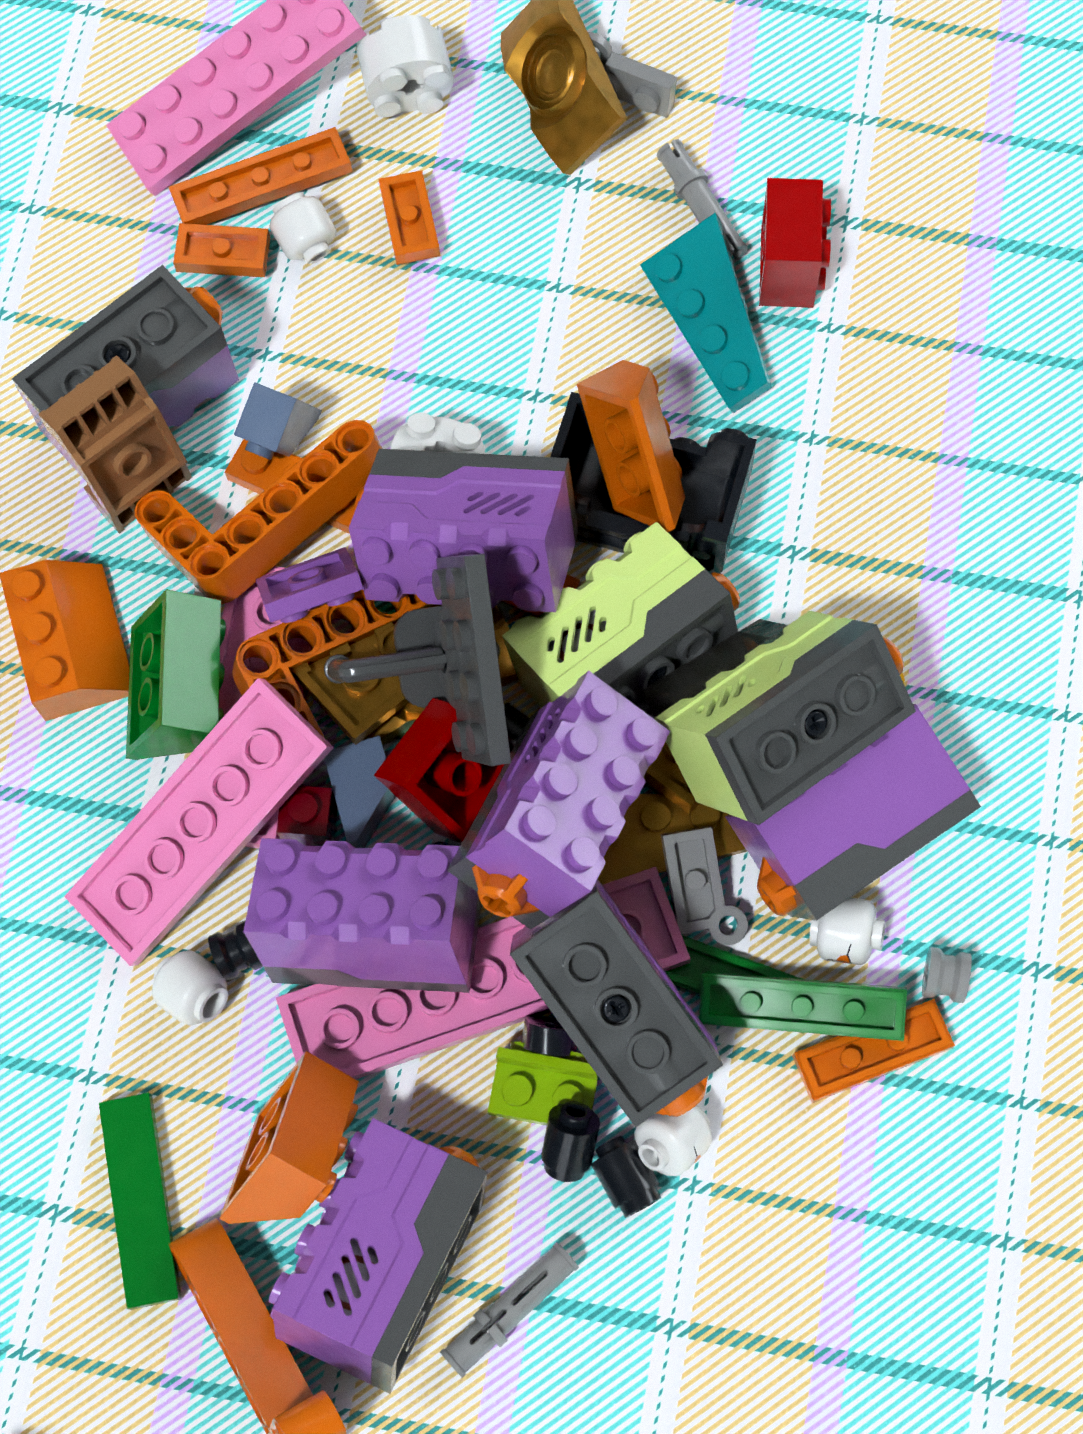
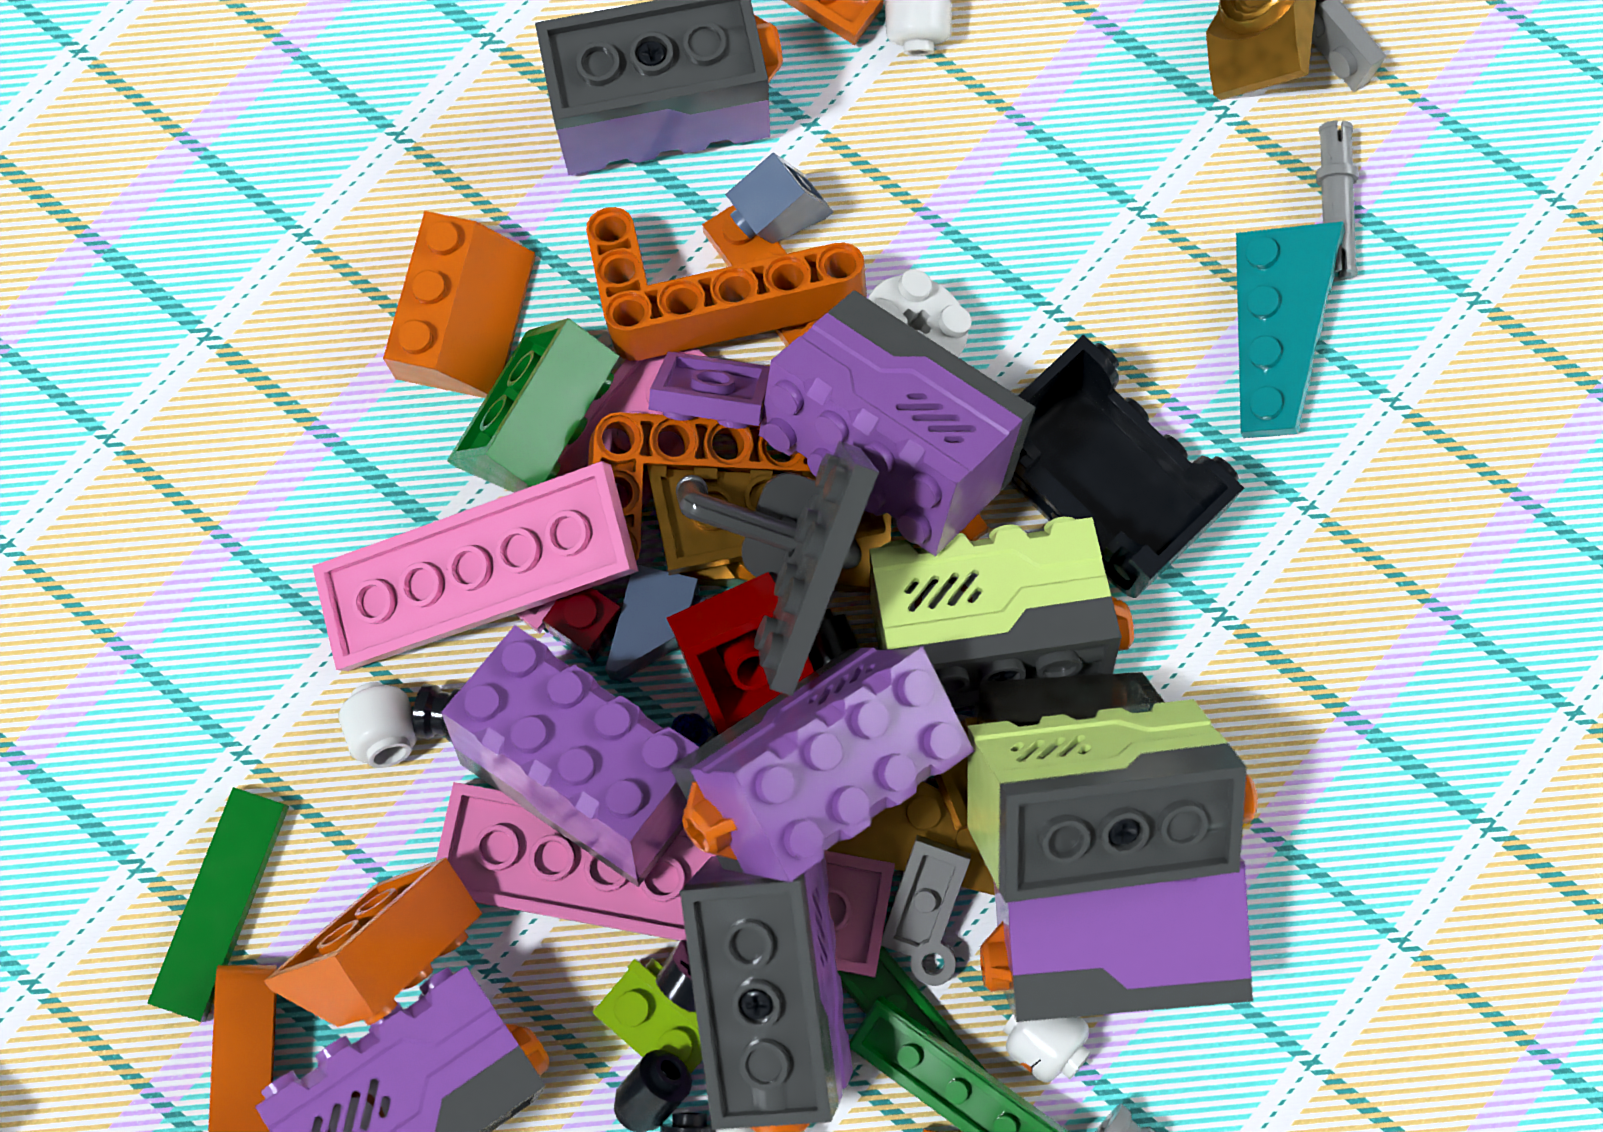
camera: 25 degrees right, 5 degrees up
medium nougat plate [38,355,192,534] -> none
orange plate [378,170,441,265] -> none
orange slope [576,360,685,532] -> none
red brick [759,178,831,308] -> none

